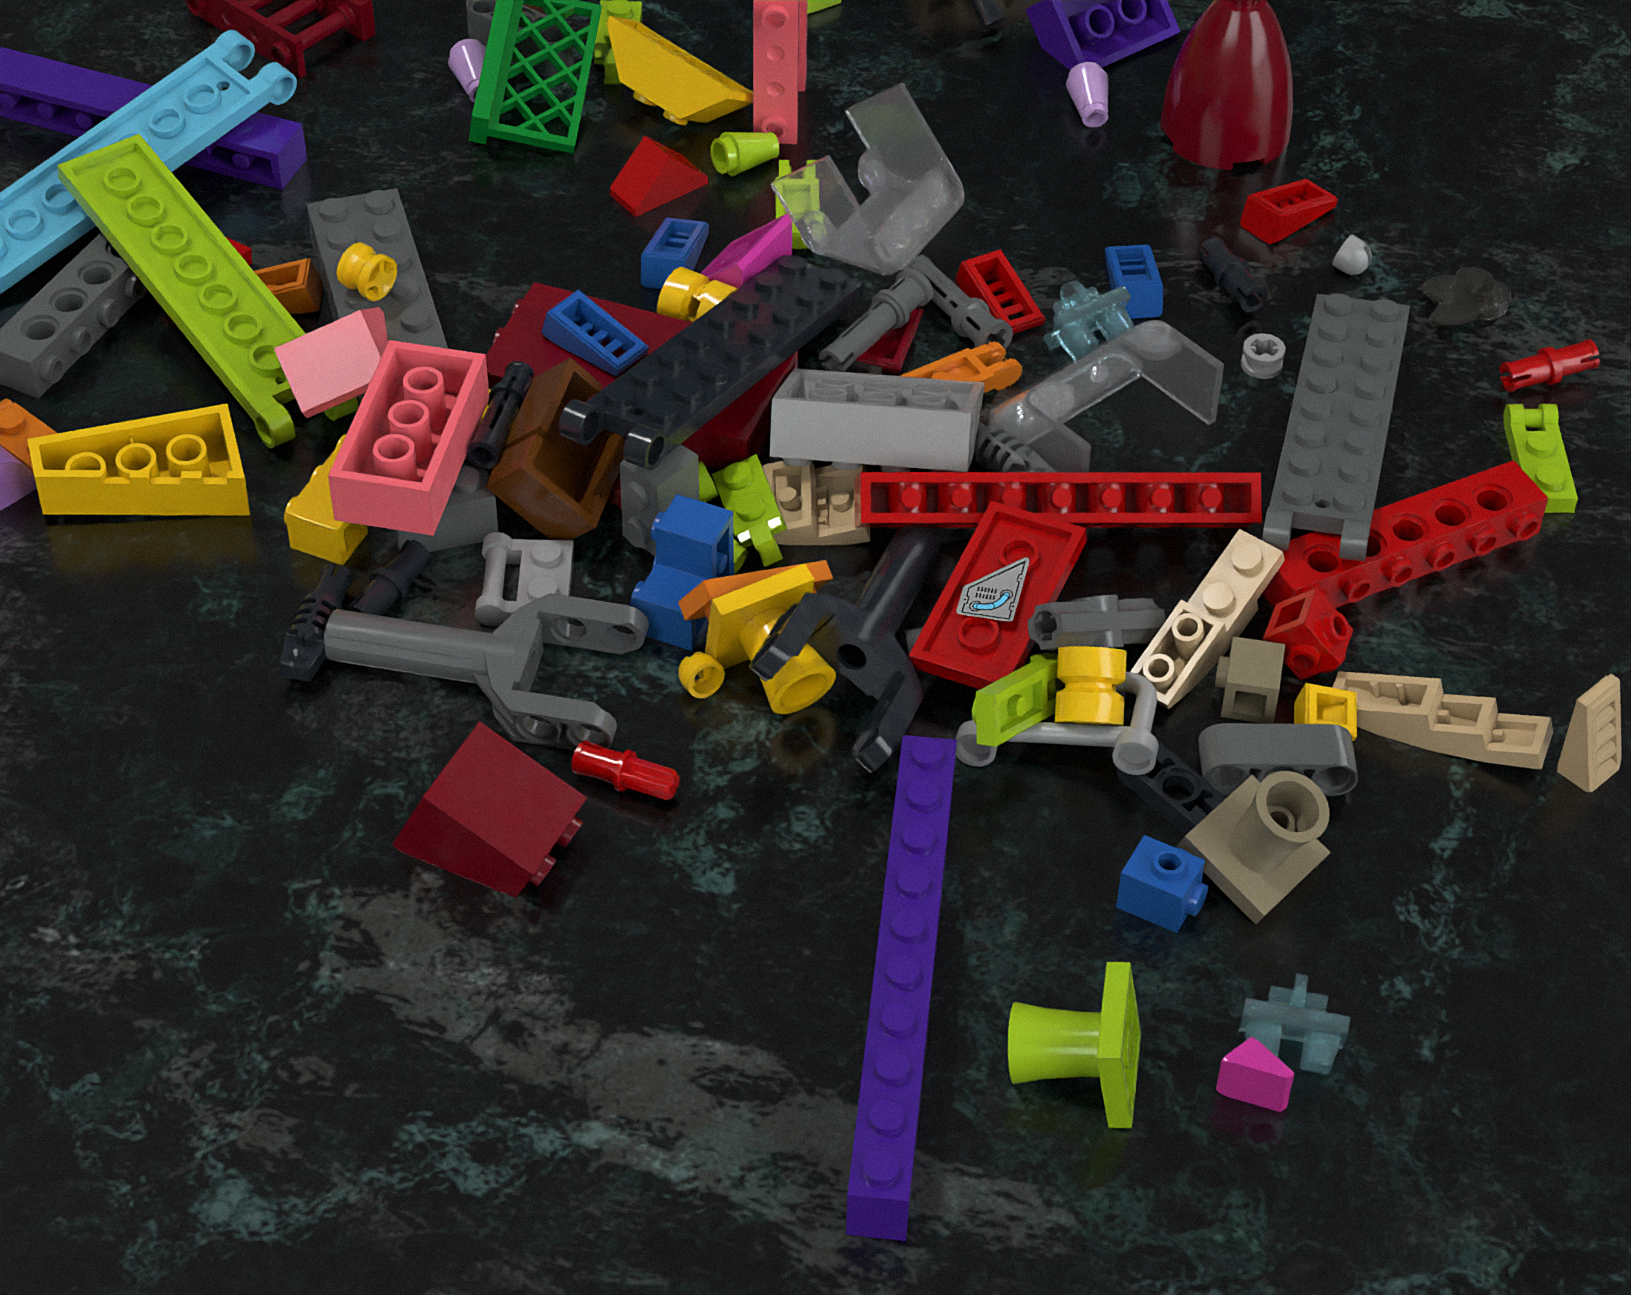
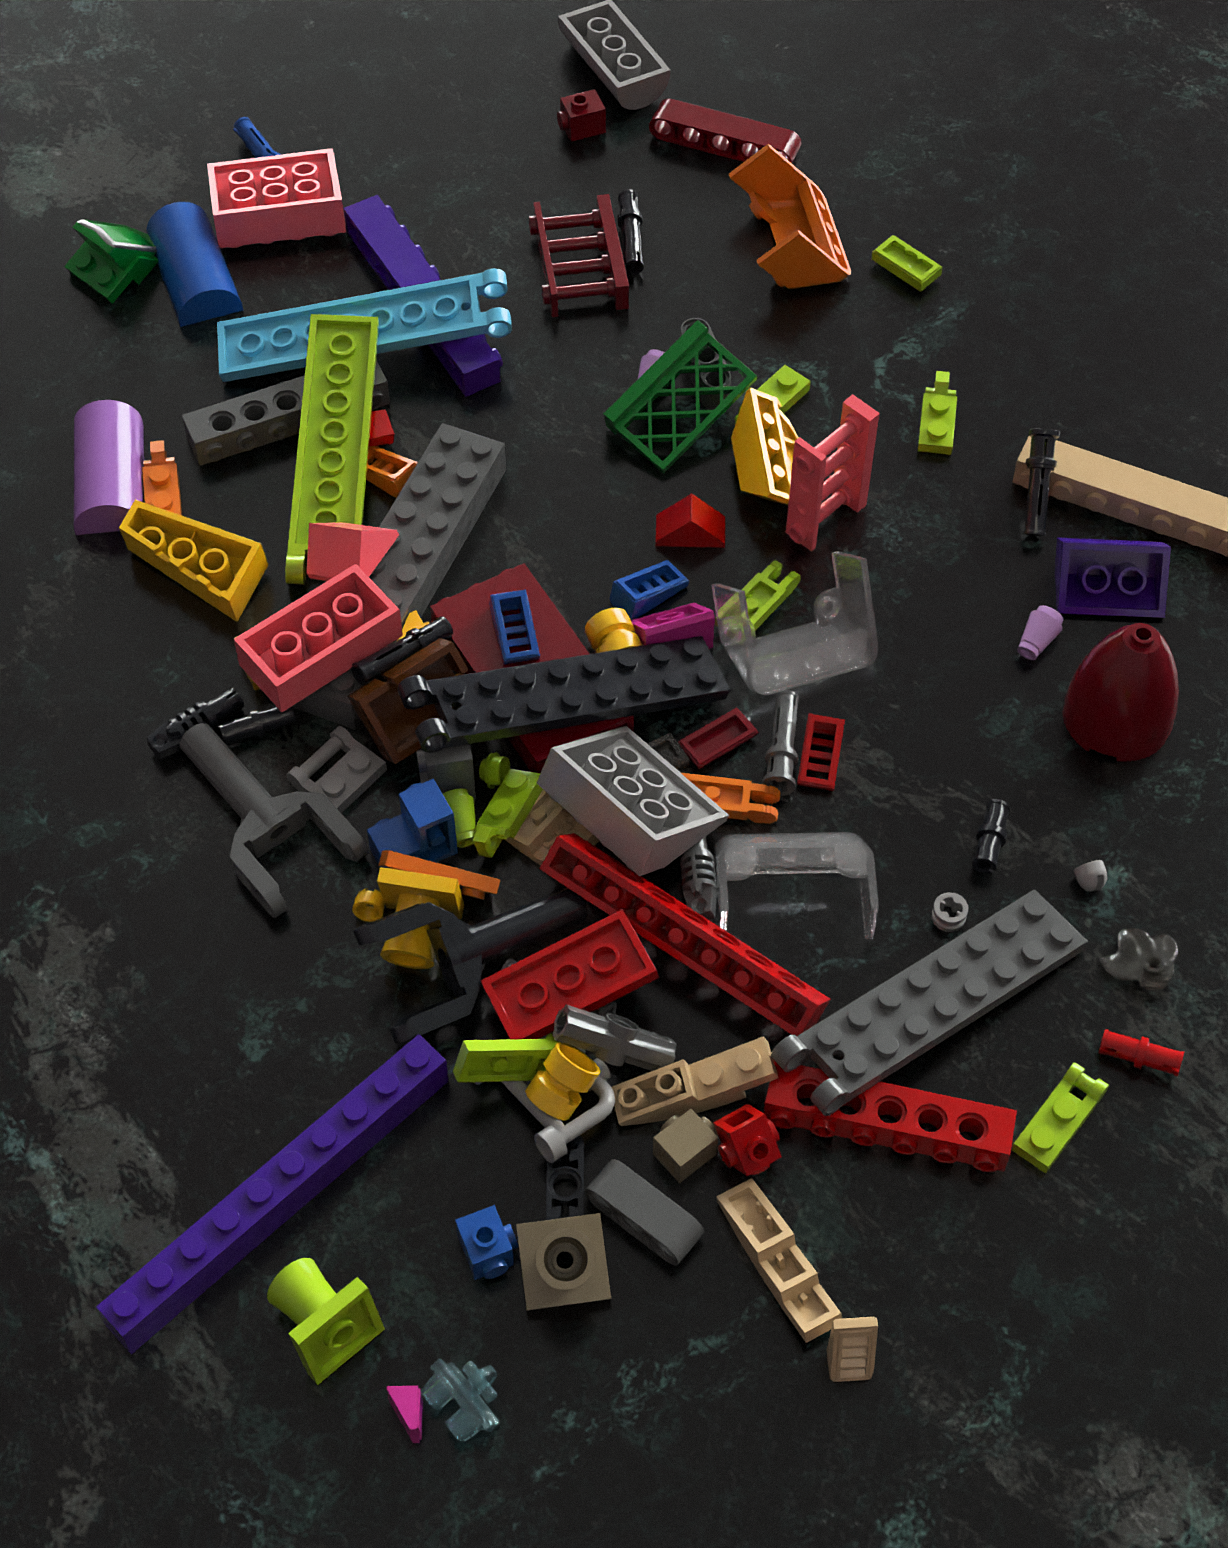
camera: 40 degrees right, 10 degrees up
yellow wheel [336,242,397,301] -> none
dark red slope [392,721,587,898] -> none
red axle [572,740,680,800] -> none
lime cone [711,132,779,176] -> none
dark grey pin [819,268,933,372] -> none
light grey sticker [956,558,1029,622] -> none
clear light blue hips [1043,280,1134,361] -> none
blue slope [1105,245,1163,319] -> none
red slope [1240,179,1338,244] -> none
yellow slope [1294,683,1357,741] -> none

